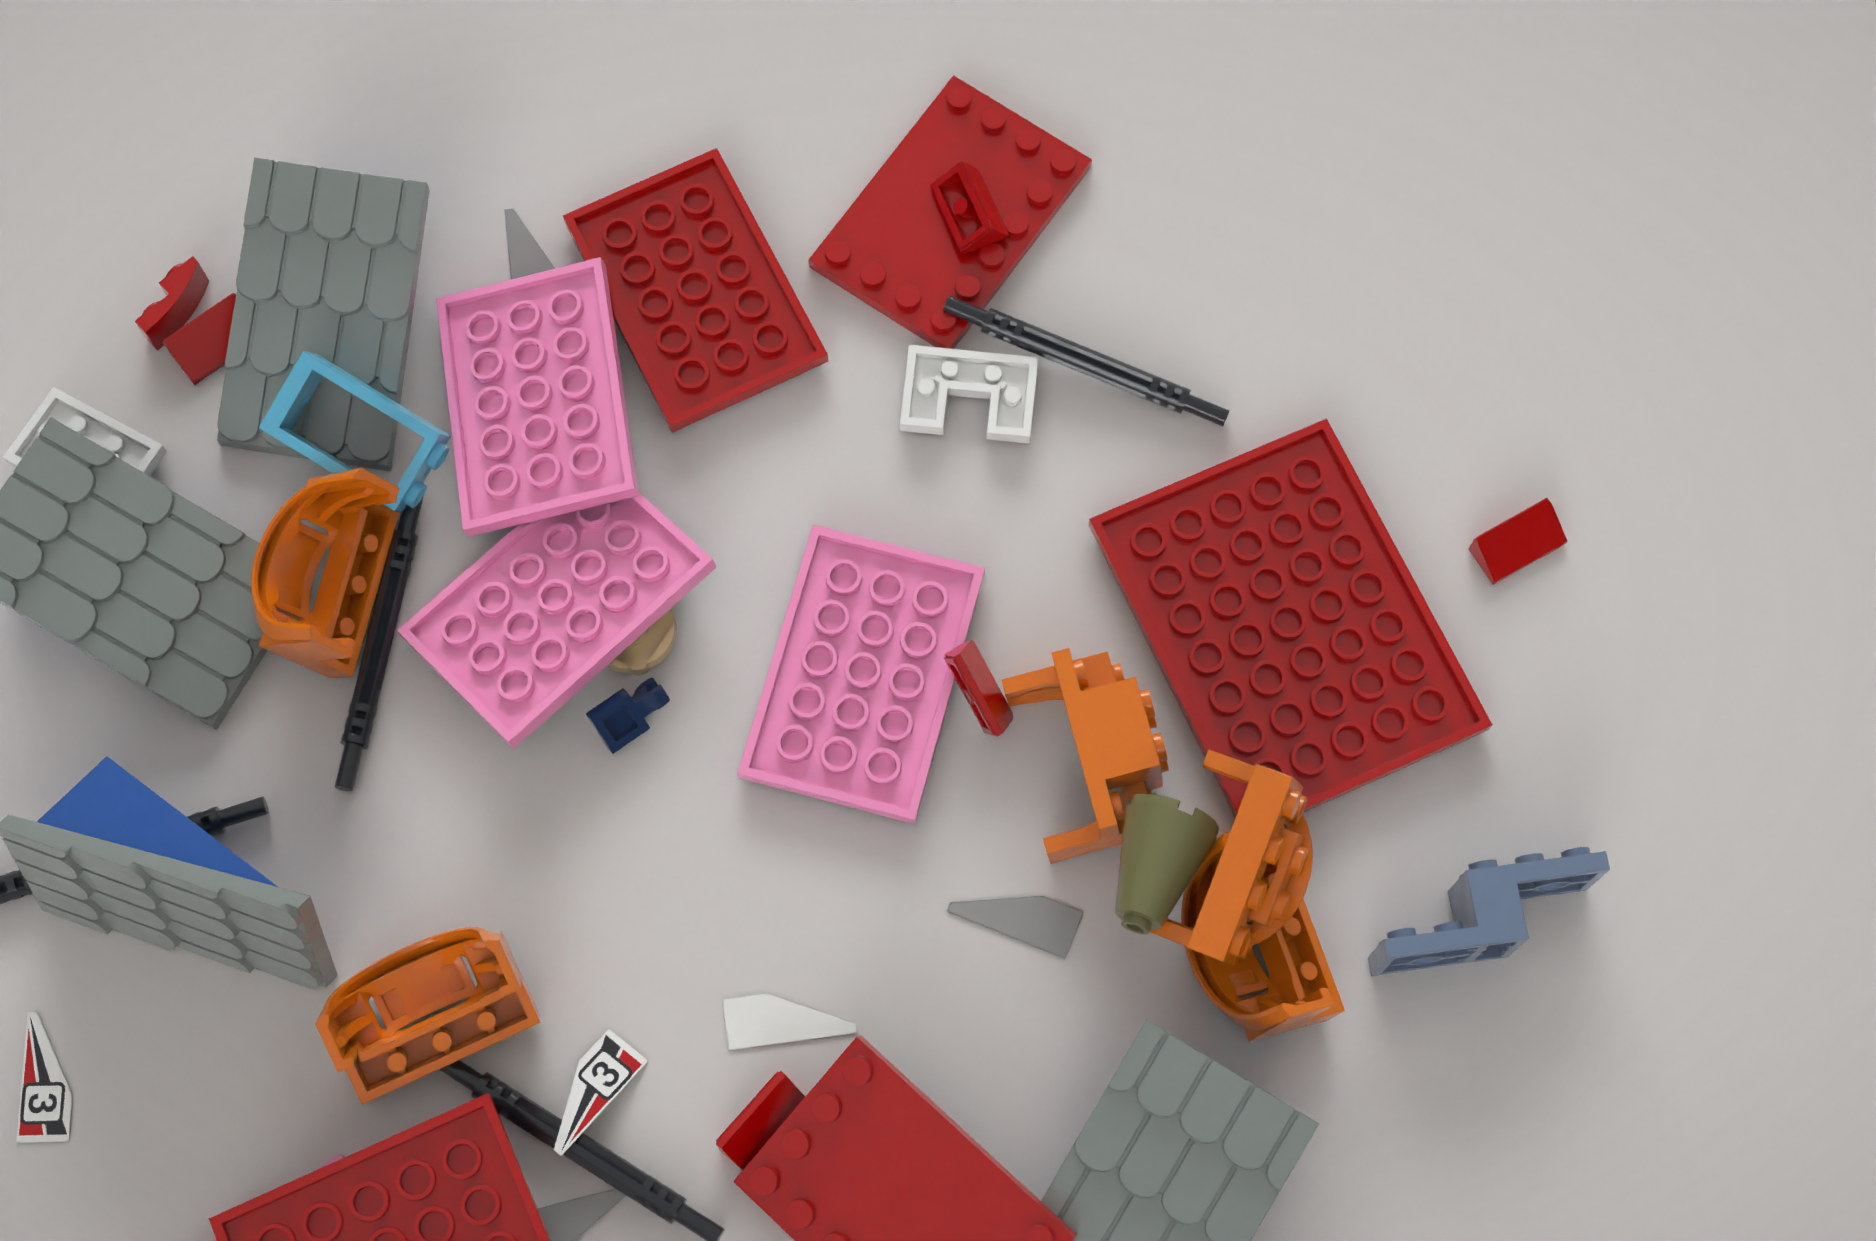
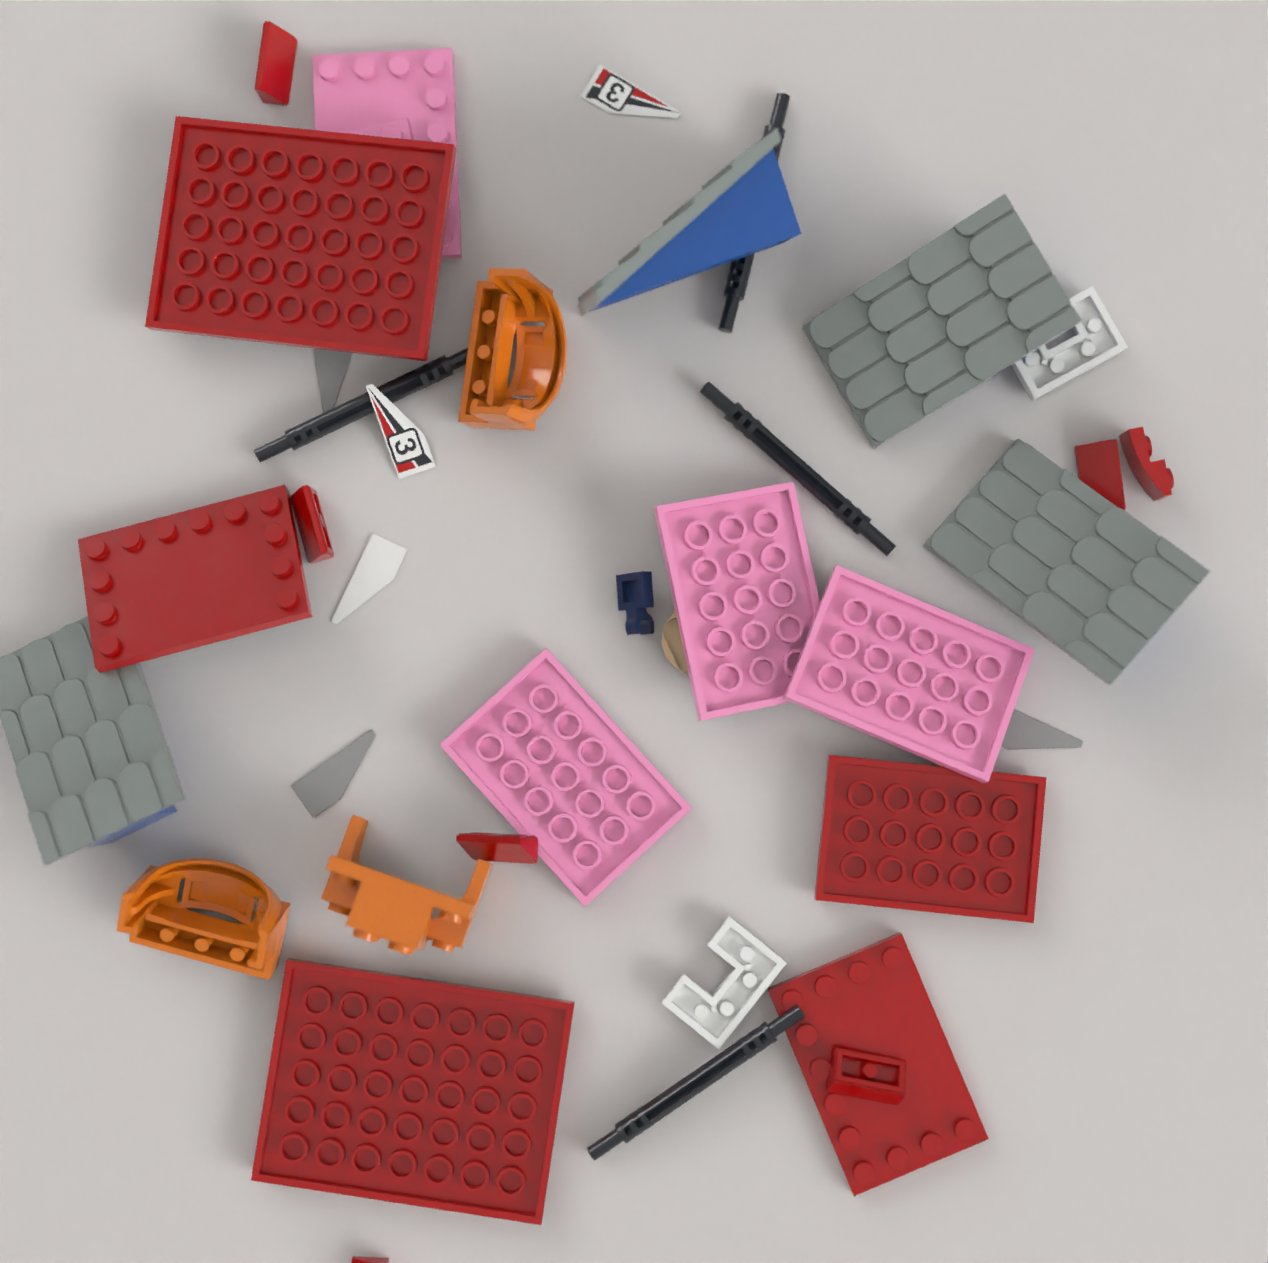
camera: 130 degrees right, 15 degrees up
orange piece [251,468,400,678] -> none
medium azure window [258,351,451,511] -> none
olive cone [1115,794,1219,935] -> none
orange piece [1150,749,1313,966] -> none
sand blue bracket [1368,847,1610,976] -> none

